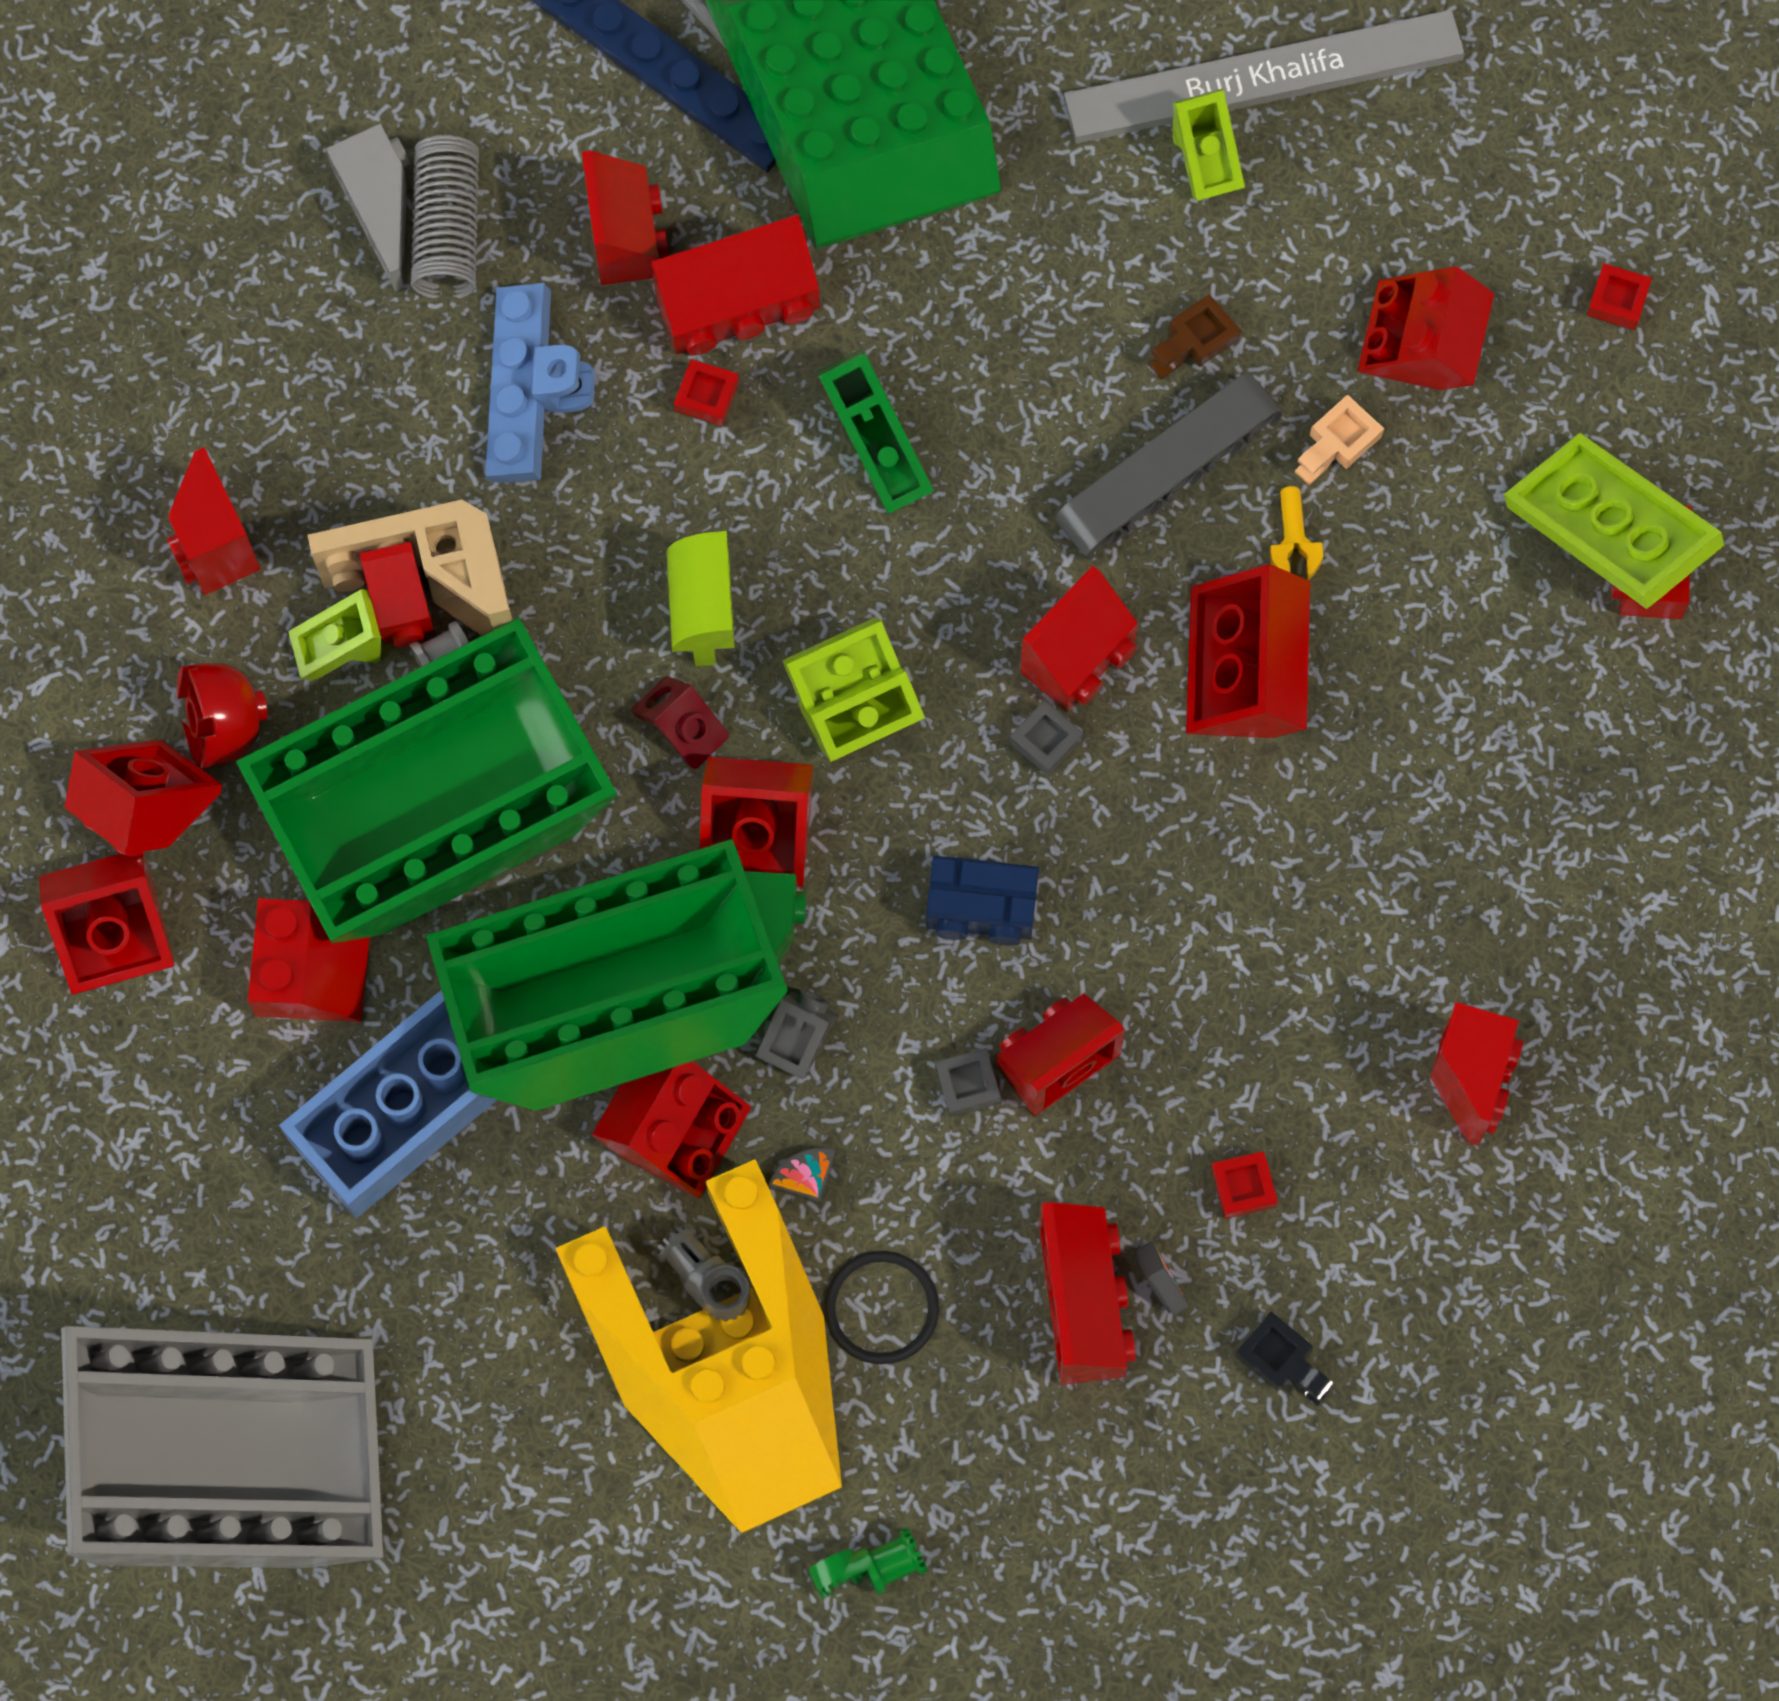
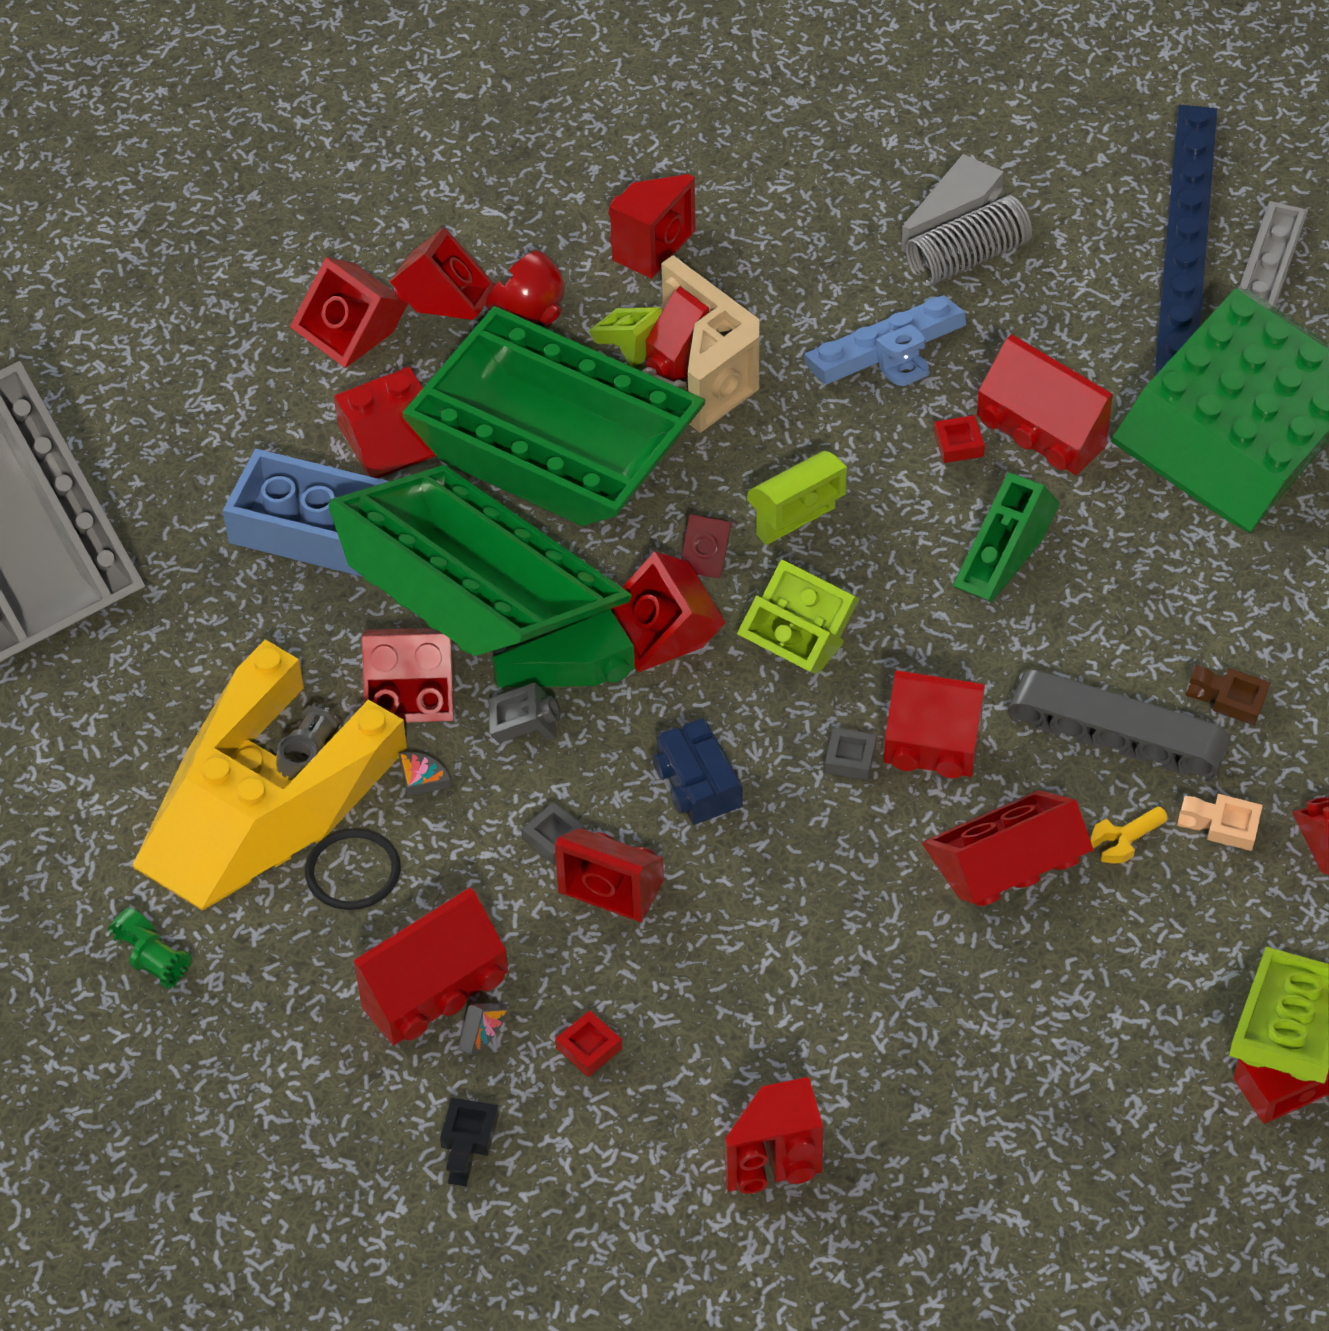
camera: 60 degrees right, 20 degrees down
red slope [582,151,669,285] -> none

